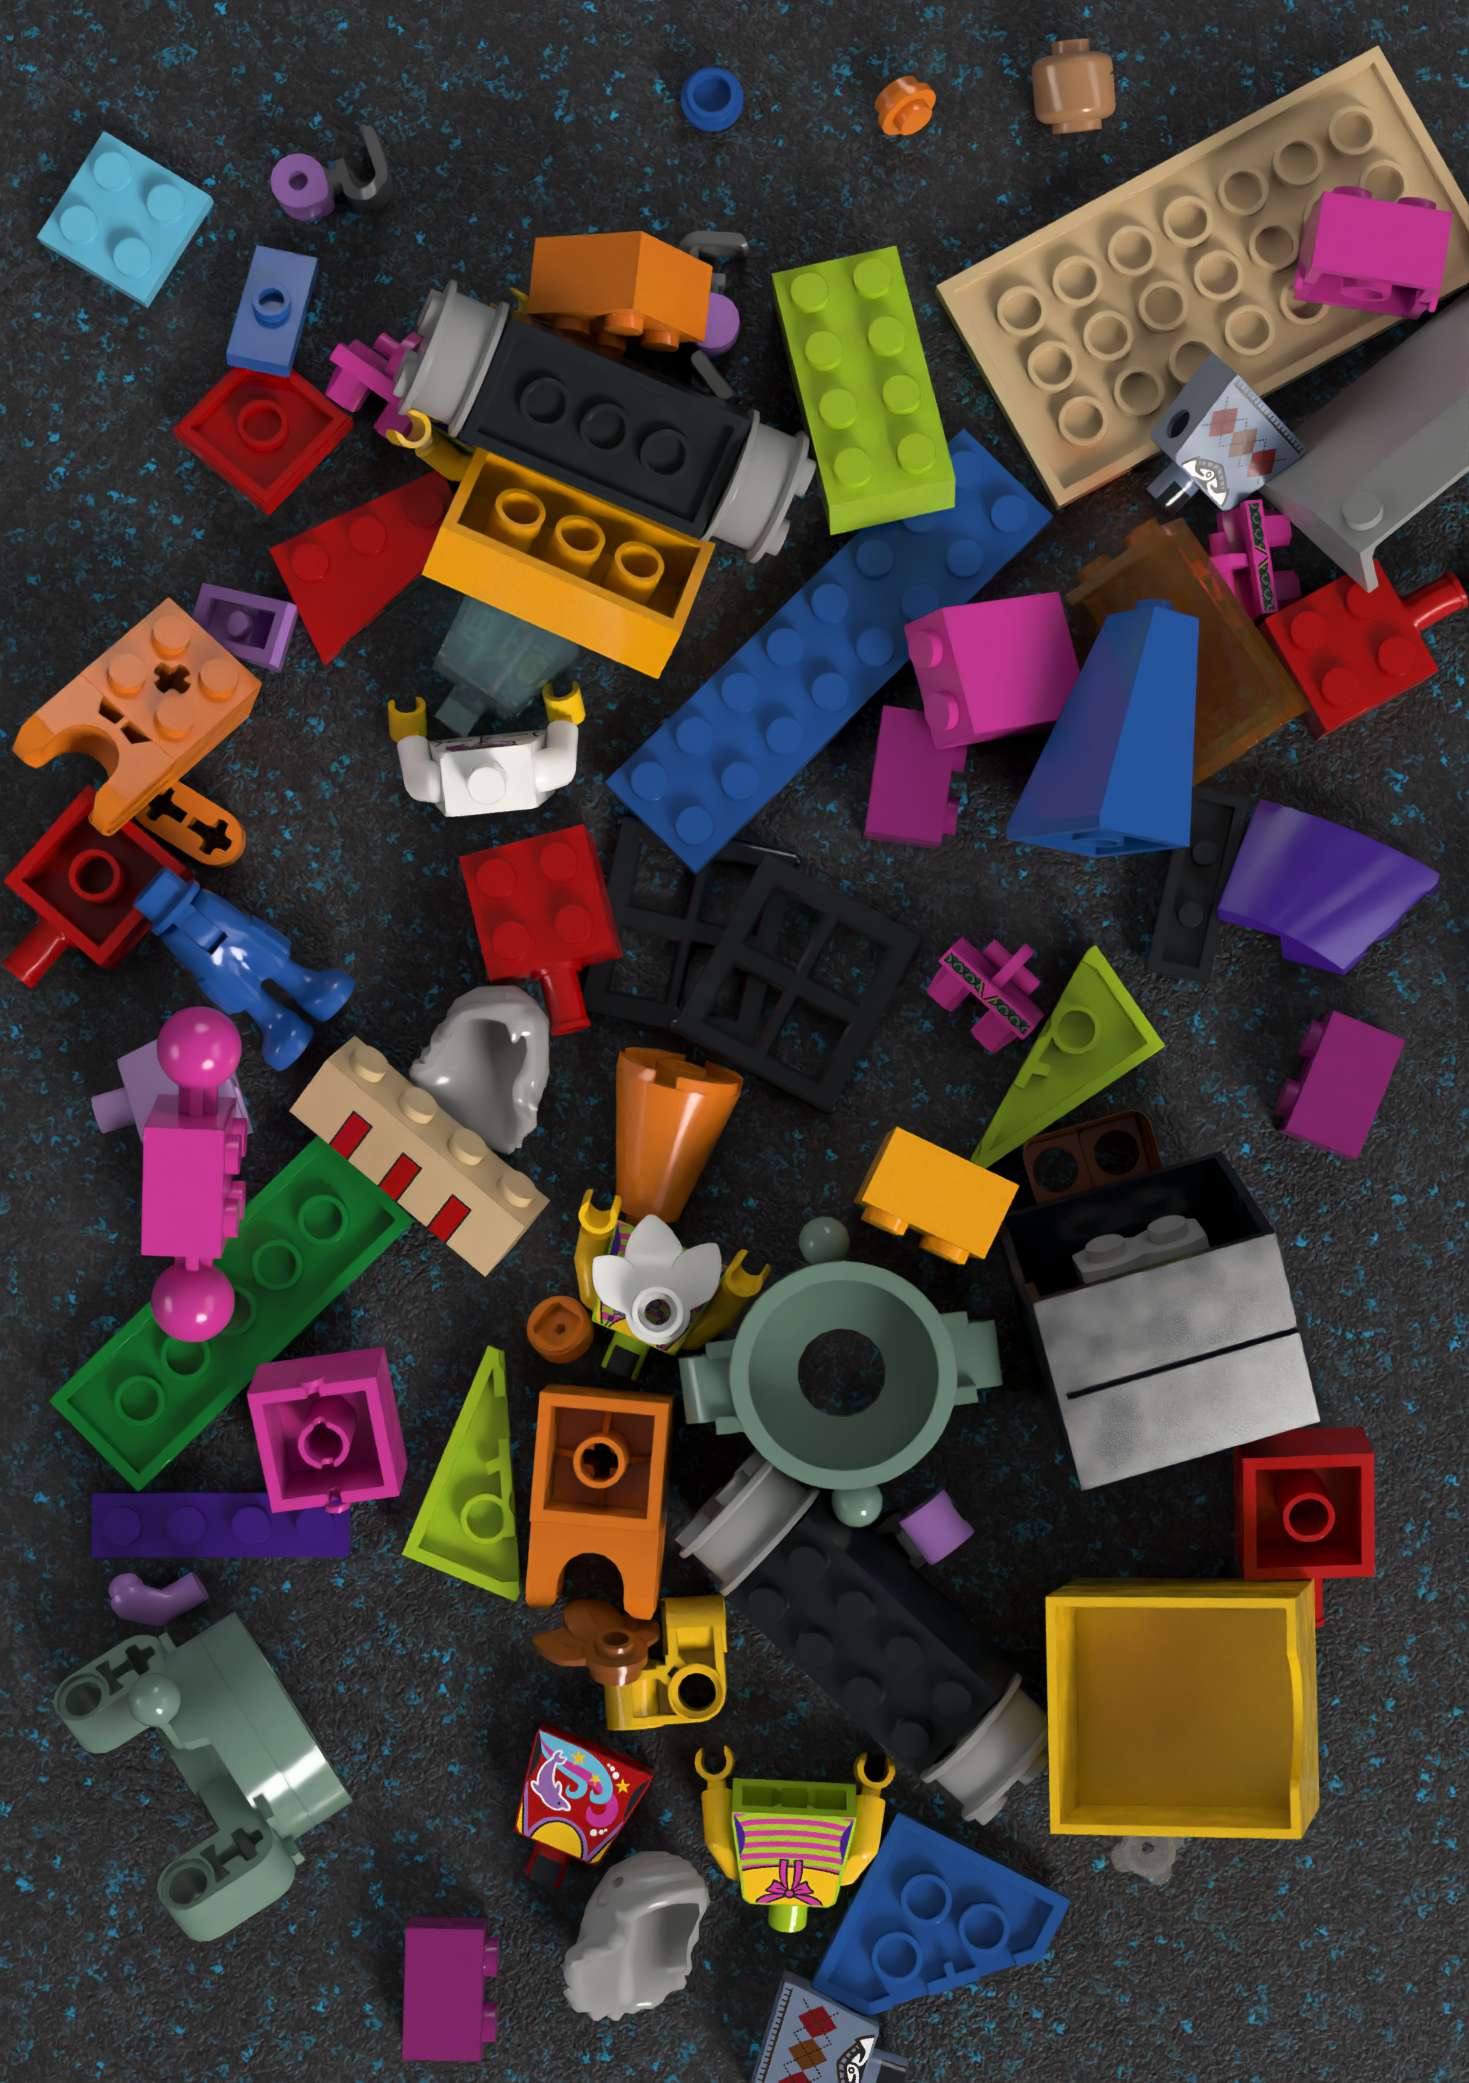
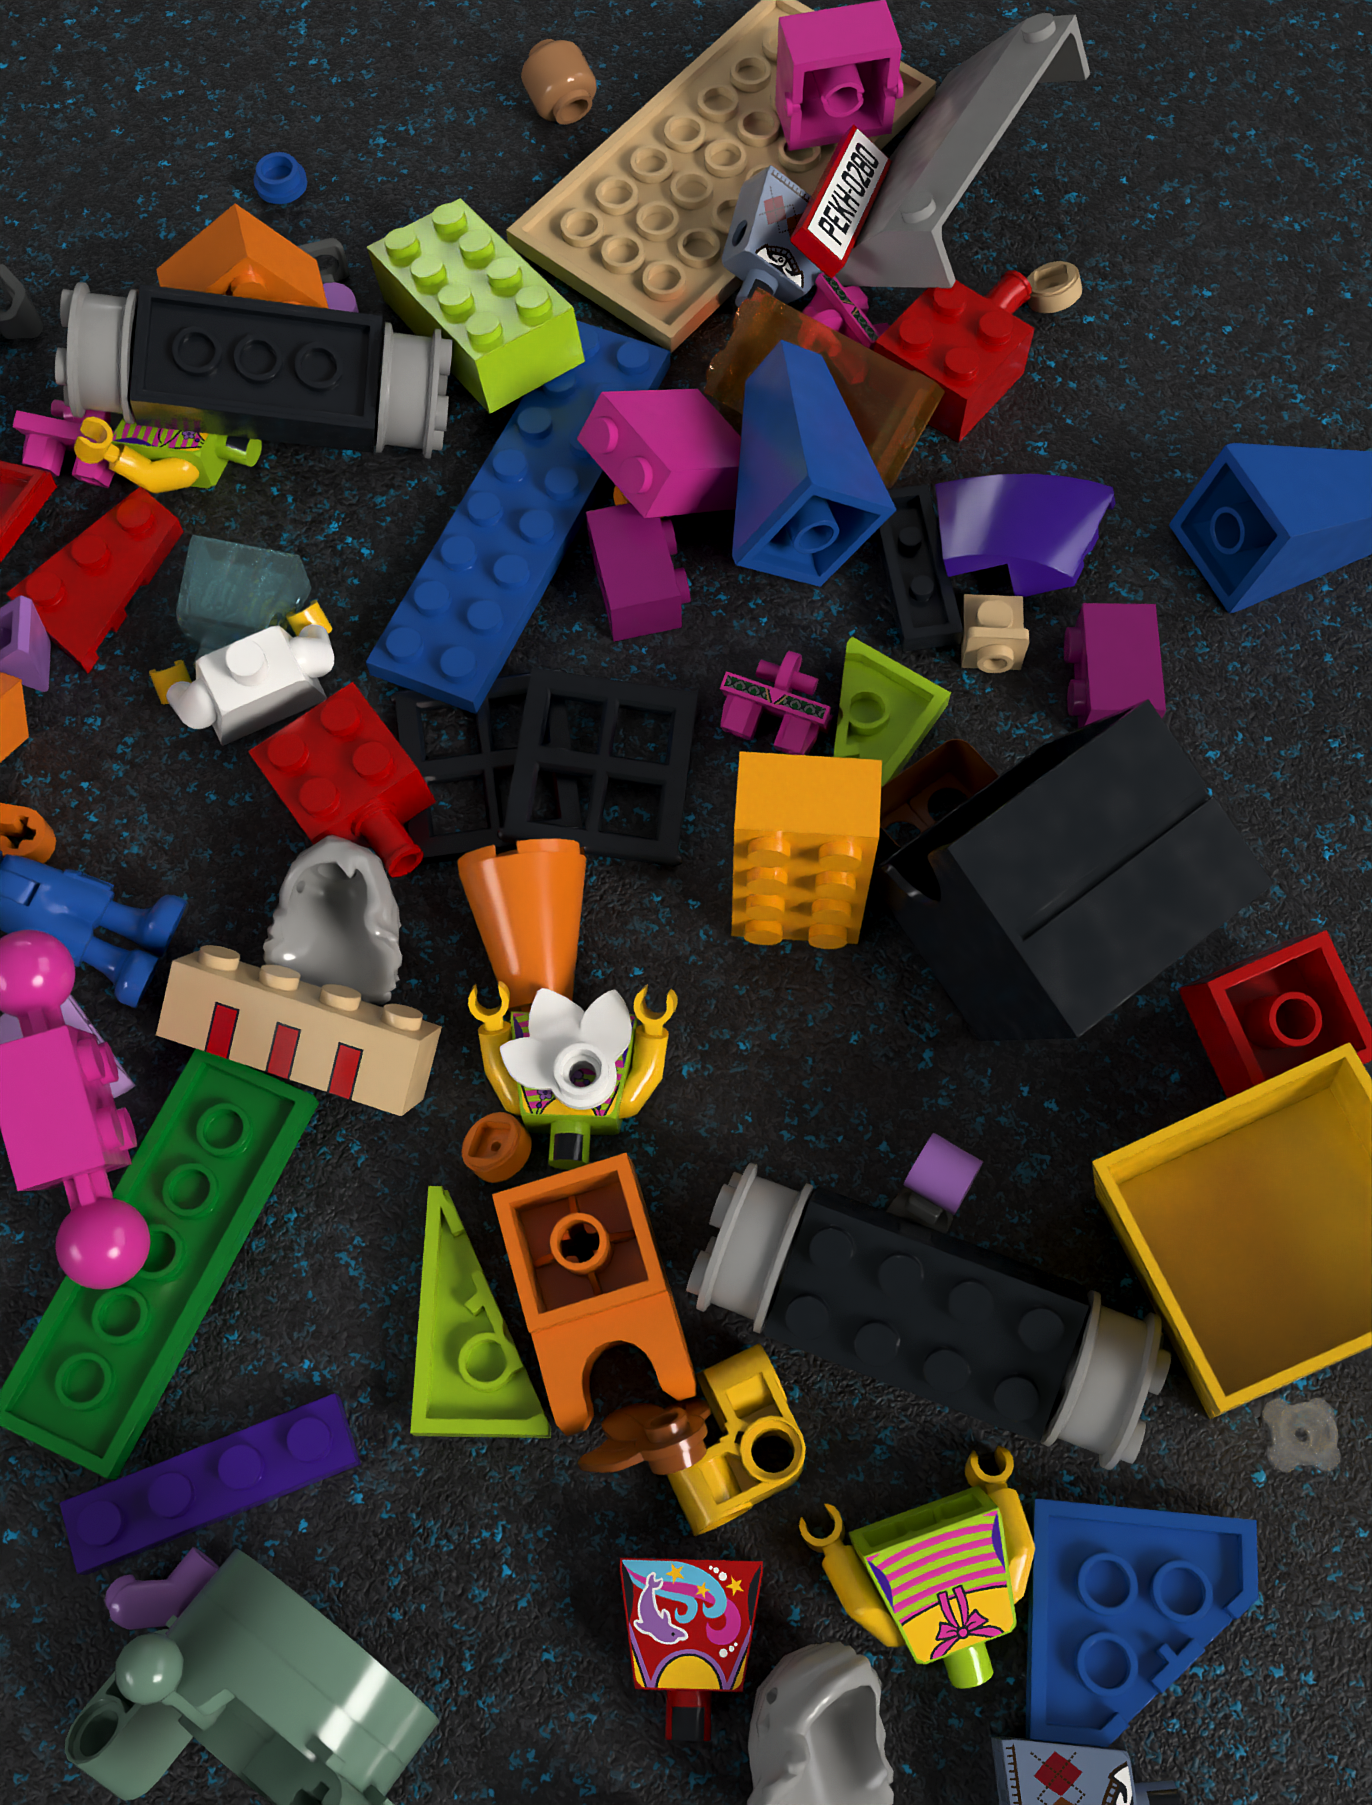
camera: 20 degrees left, 20 degrees down
dark pink brick [247,1347,408,1513] -> none
light orange brick [421,446,716,679] -> none
sand green piece [678,1216,1003,1527] -> none
orange plate [875,76,936,135] -> none
none -> tile [790,124,892,279]
none -> tan bracket [961,594,1029,673]

